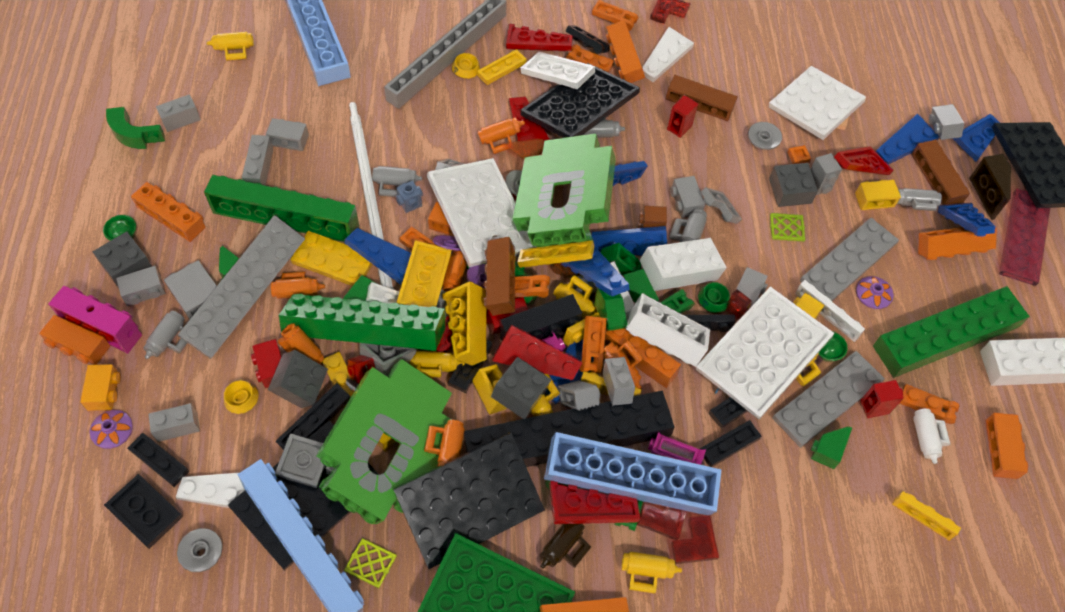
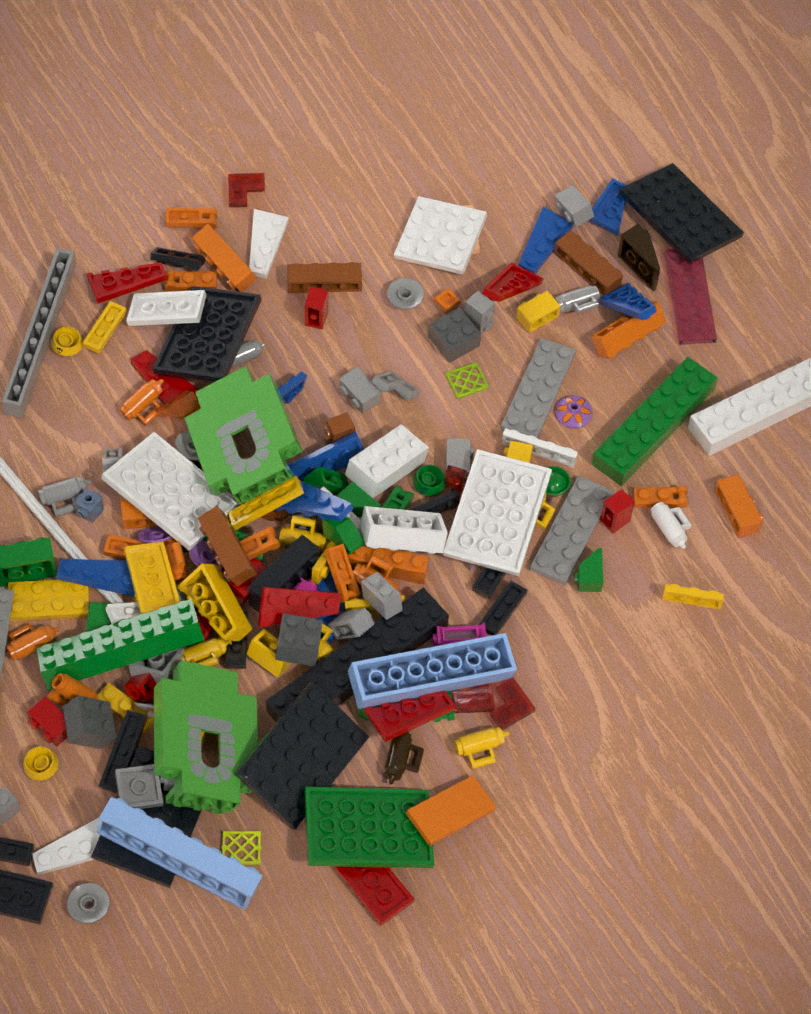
camera: 25 degrees left, 0 degrees up
orange piece [424,420,465,466] -> none
light grey piece [669,209,707,242] -> none

